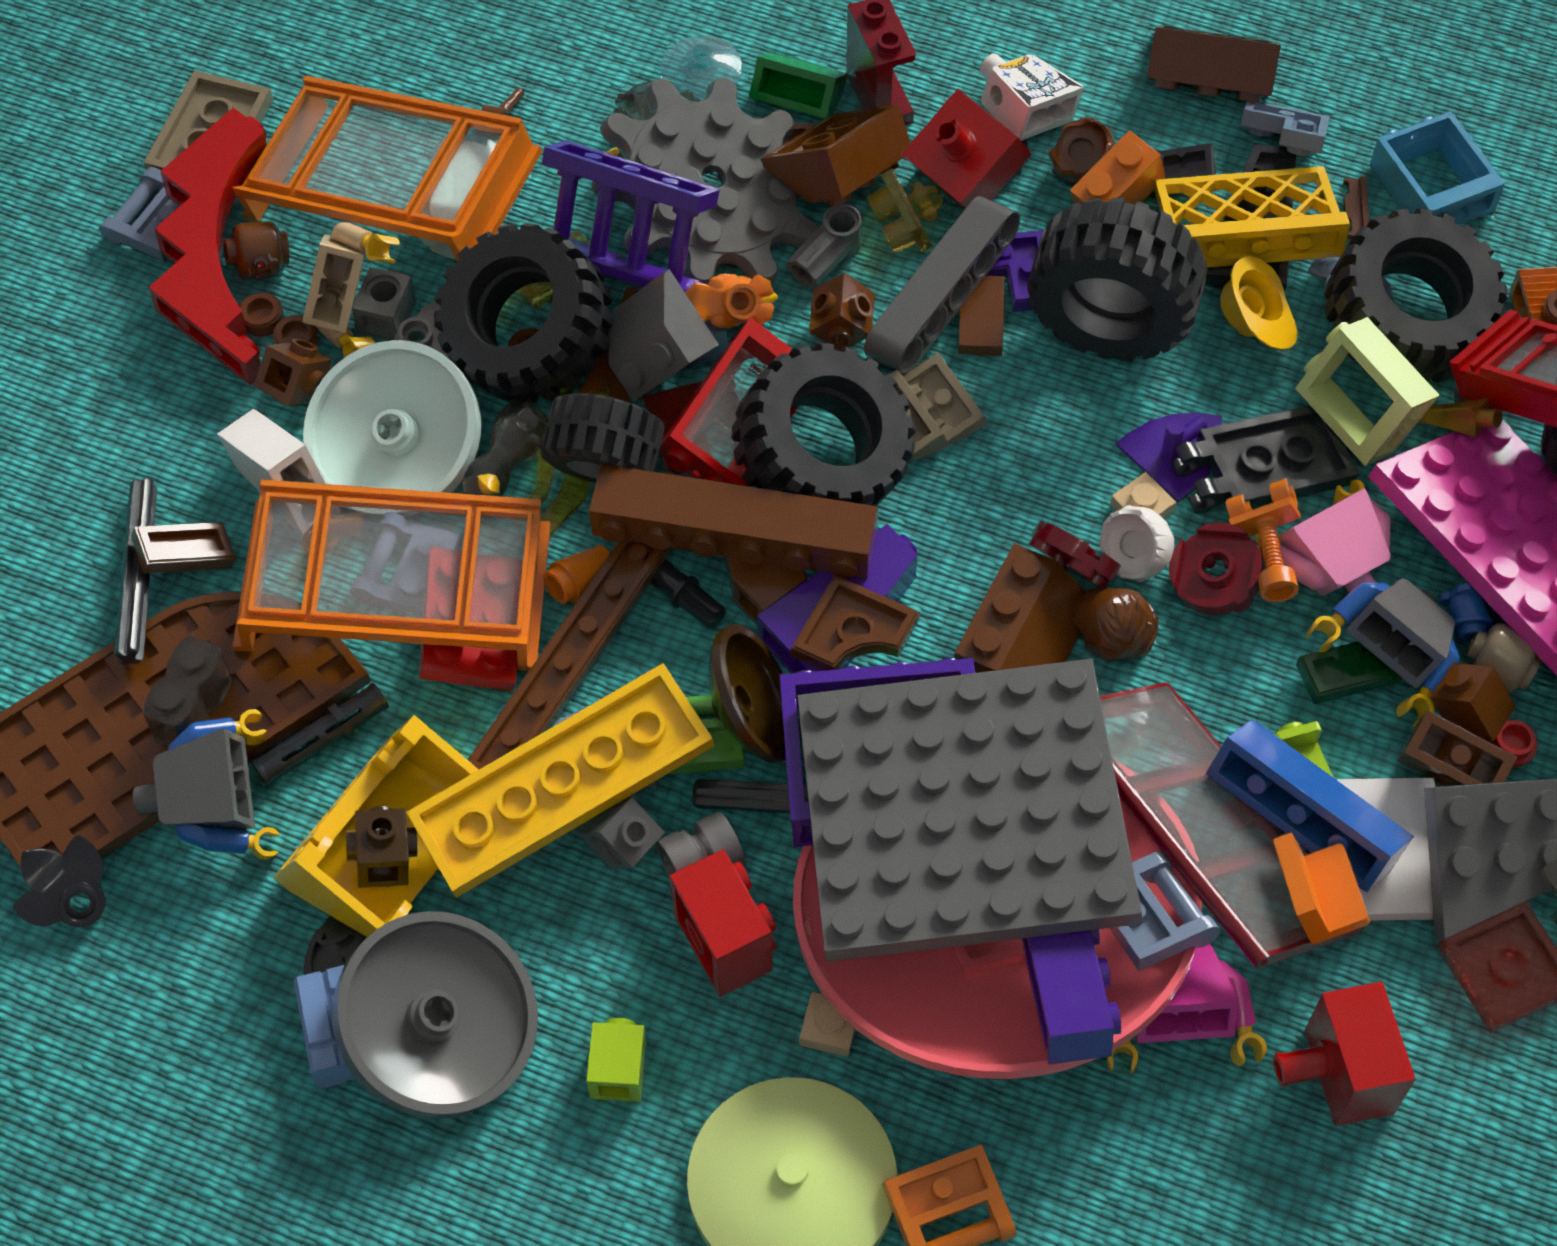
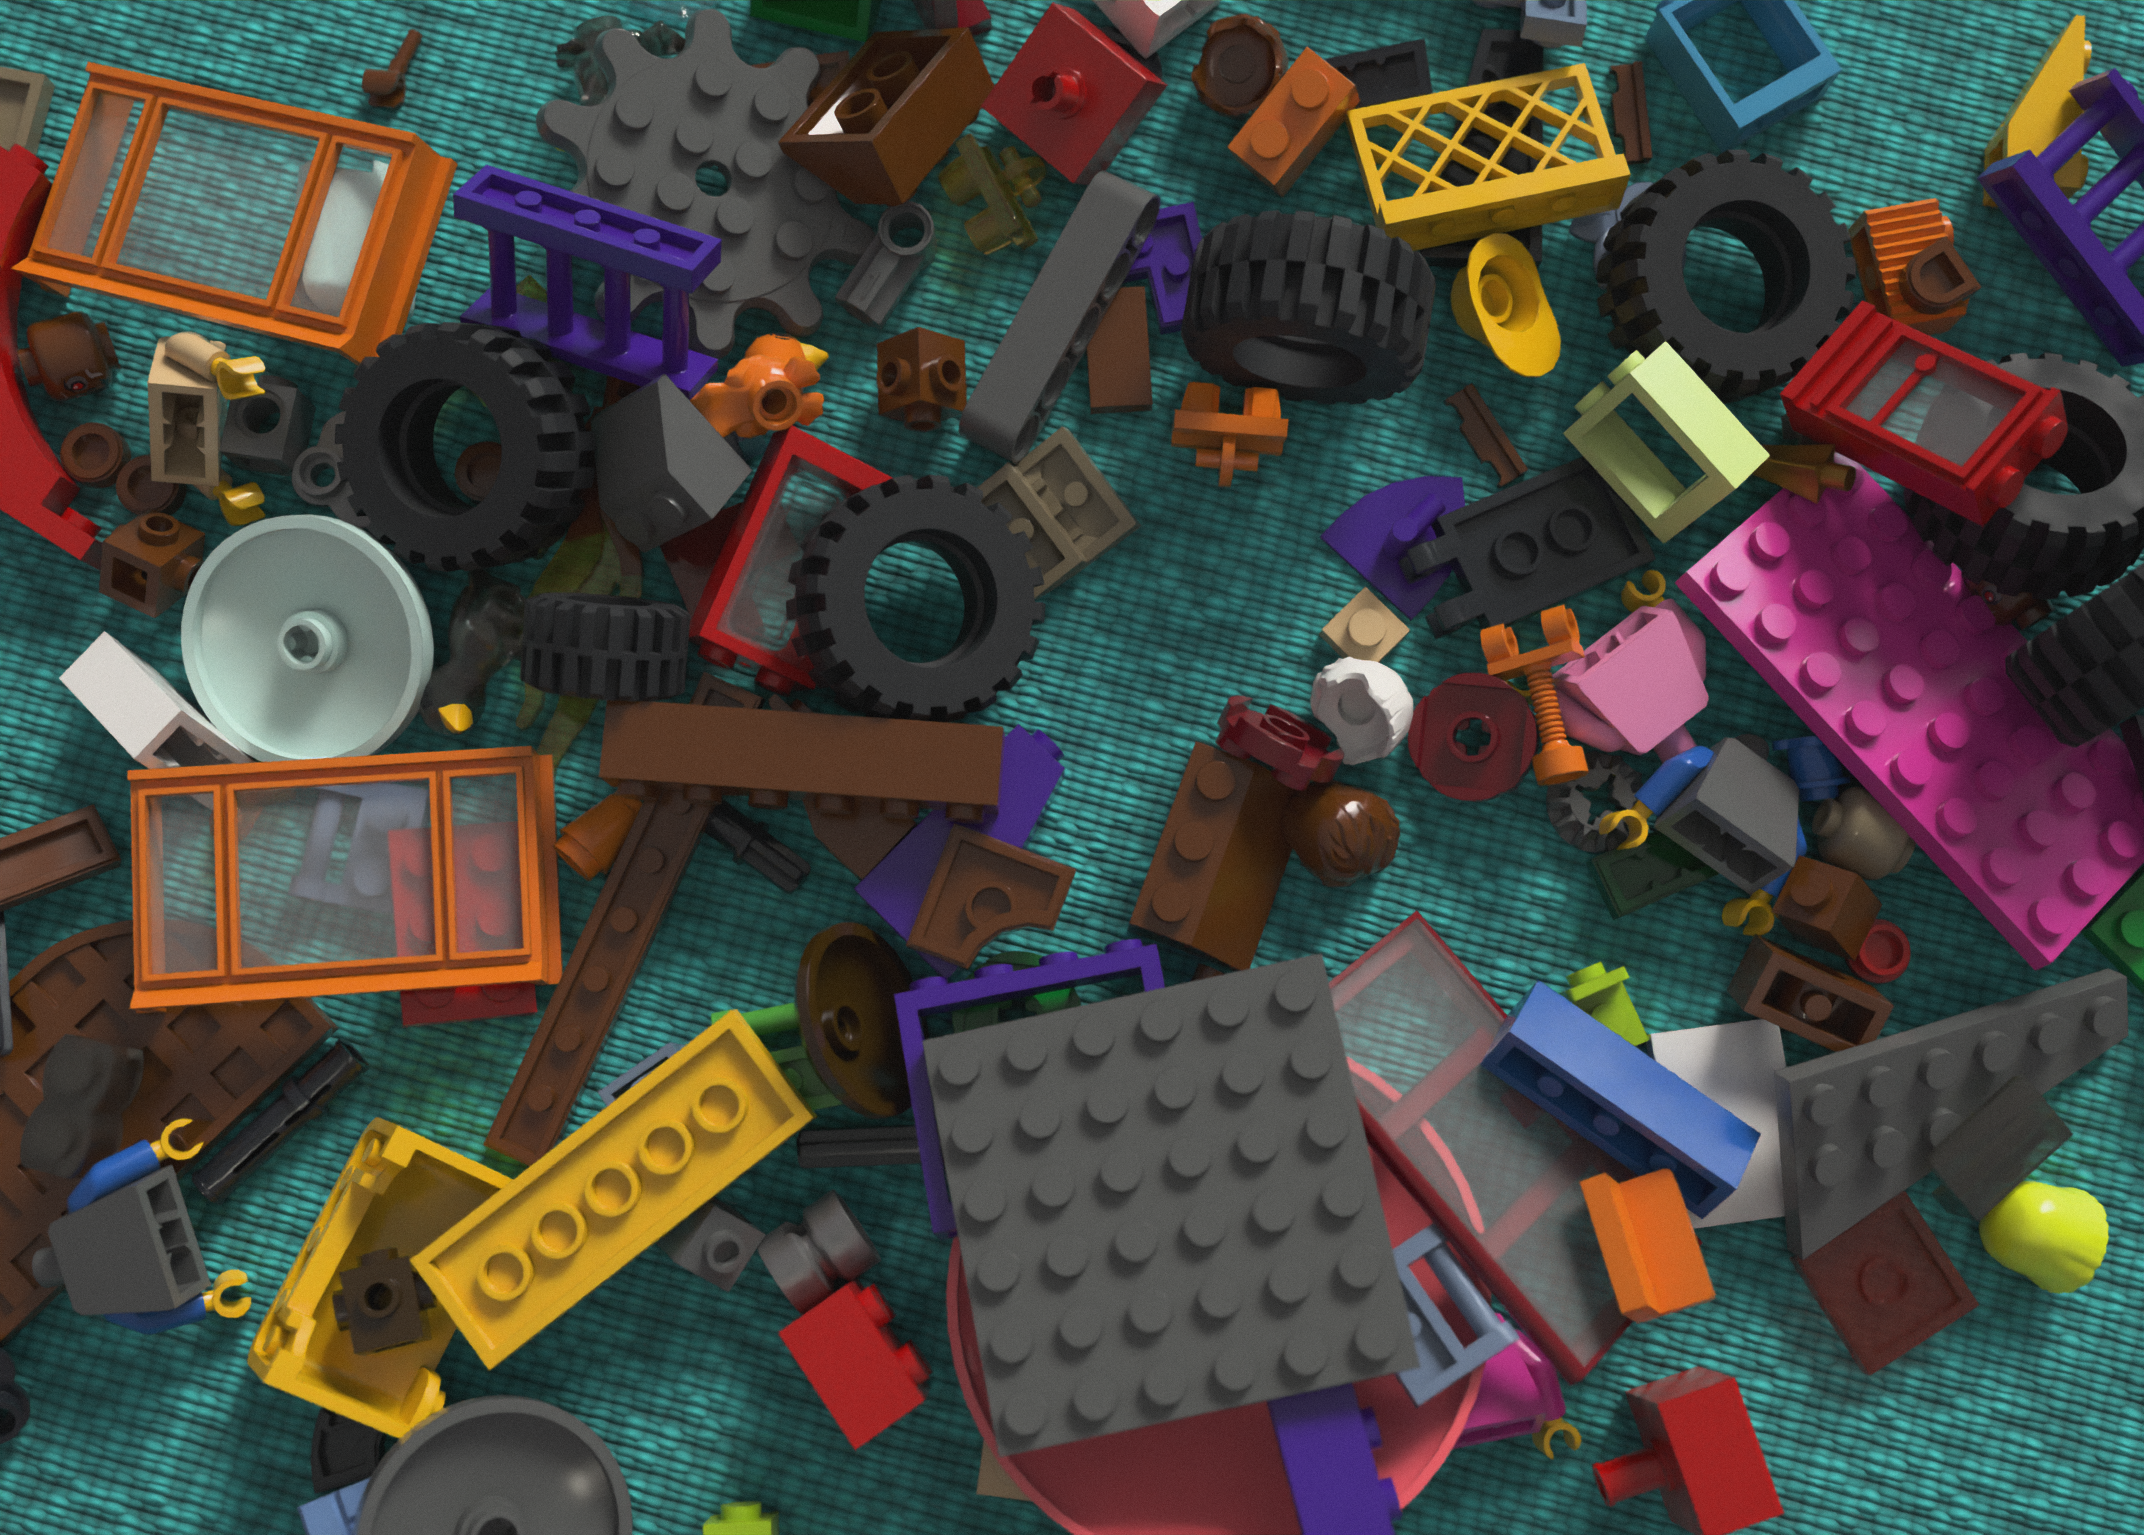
camera: 10 degrees left, 20 degrees up
none -> orange hips [1171,382,1288,487]
none -> reddish brown piece [1444,383,1528,489]
none -> dark grey gear [1546,750,1643,853]

